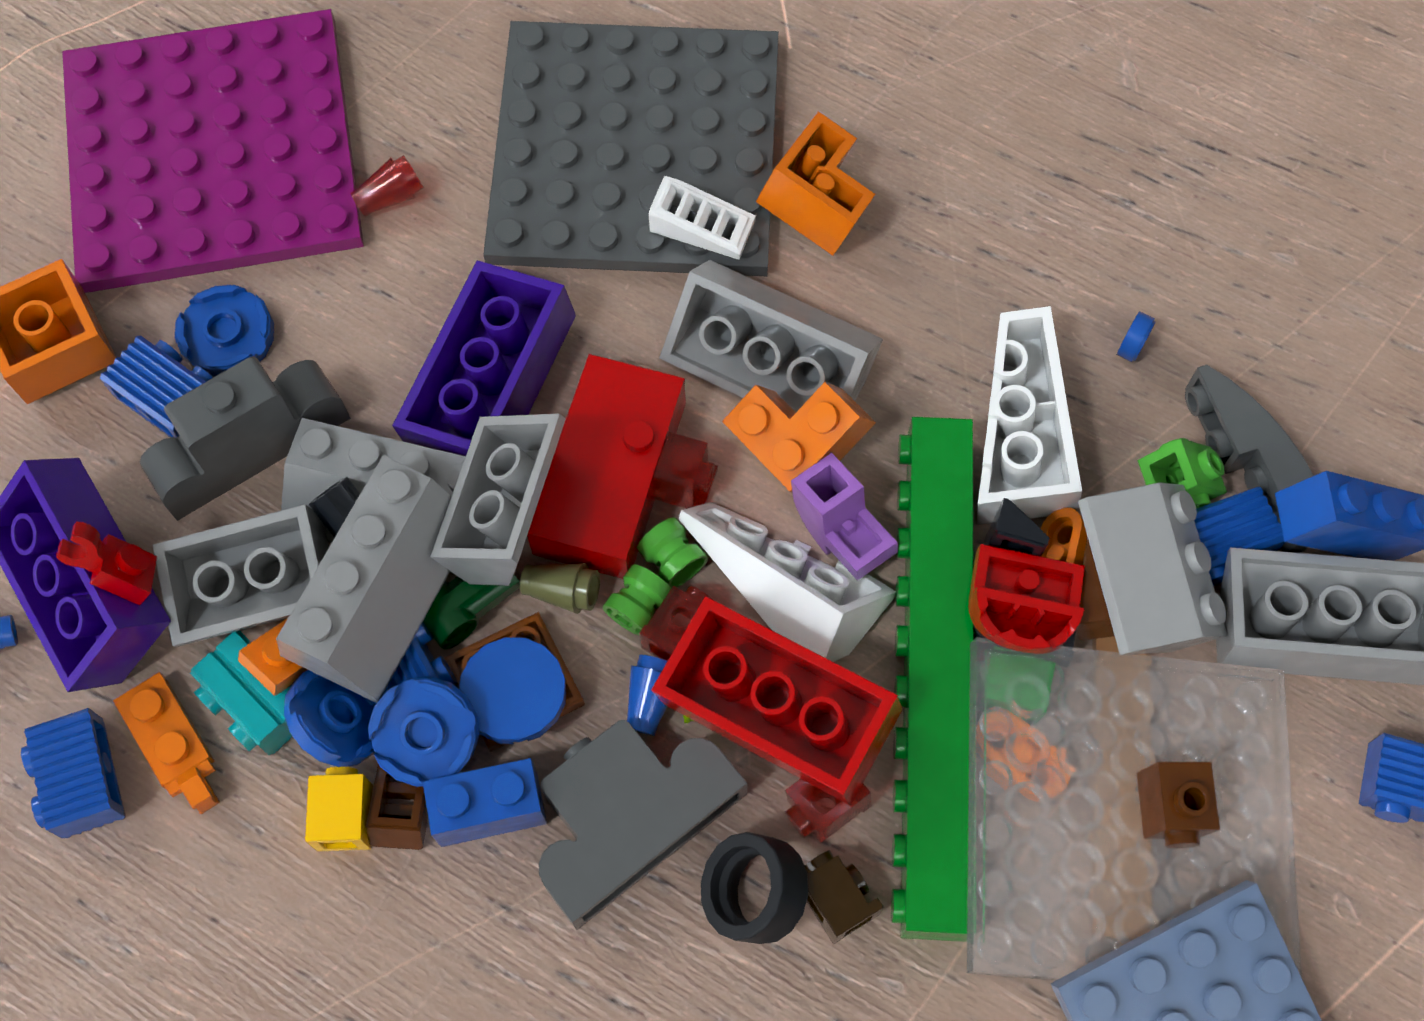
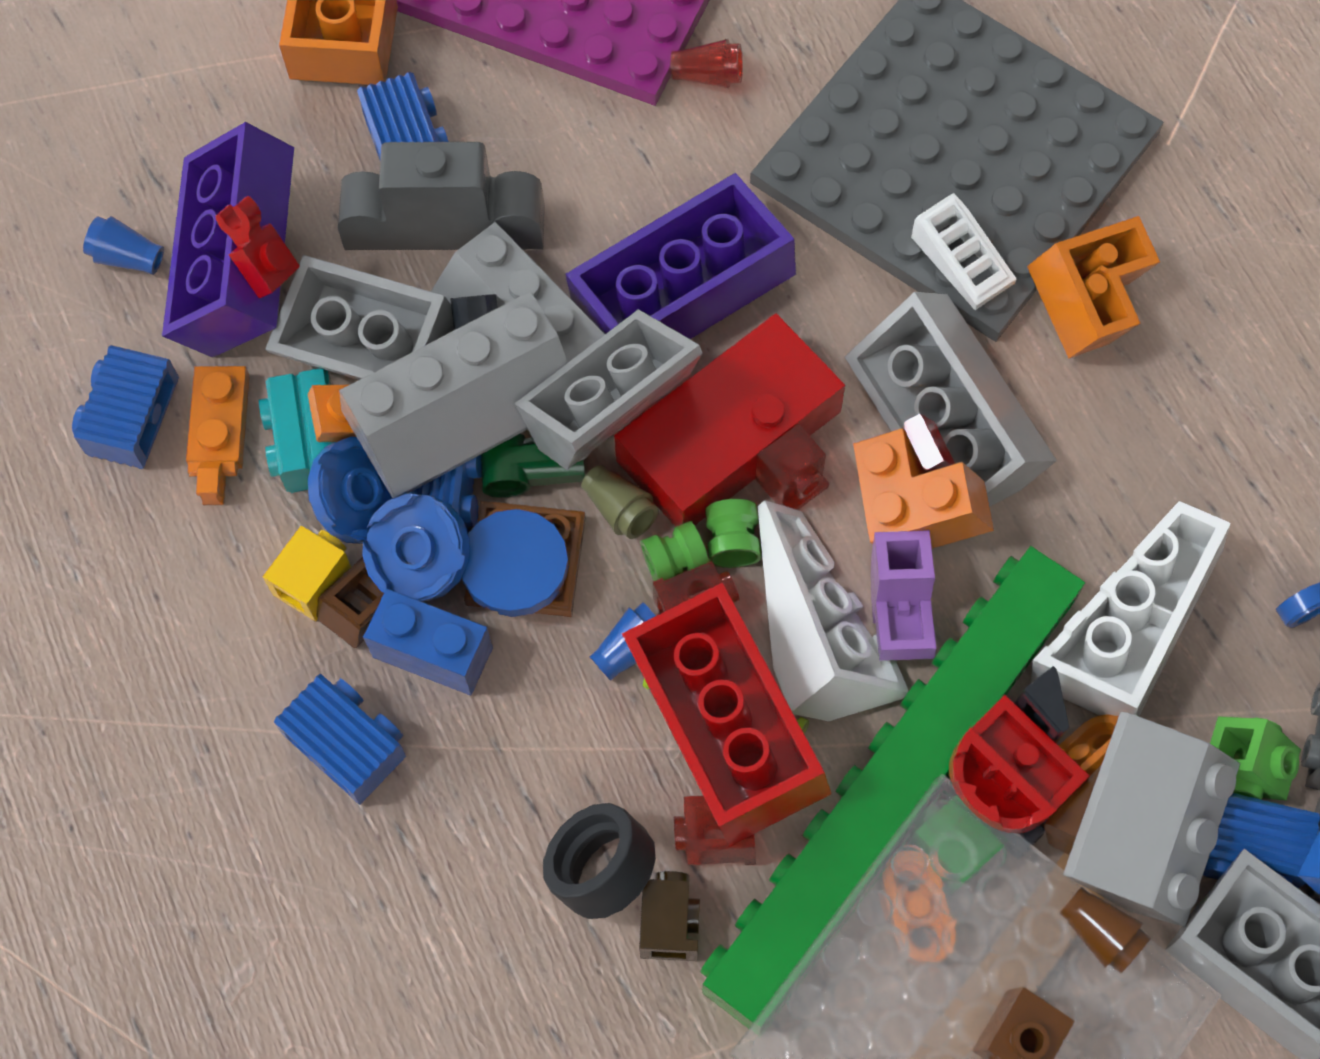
camera: 35 degrees right, 0 degrees up
blue tile [175,285,274,377] -> none
dark grey brick [538,720,747,930] -> none
none -> blue brick [274,674,406,805]
none -> tile [903,414,955,472]
none -> reddish brown cone [1059,887,1151,974]

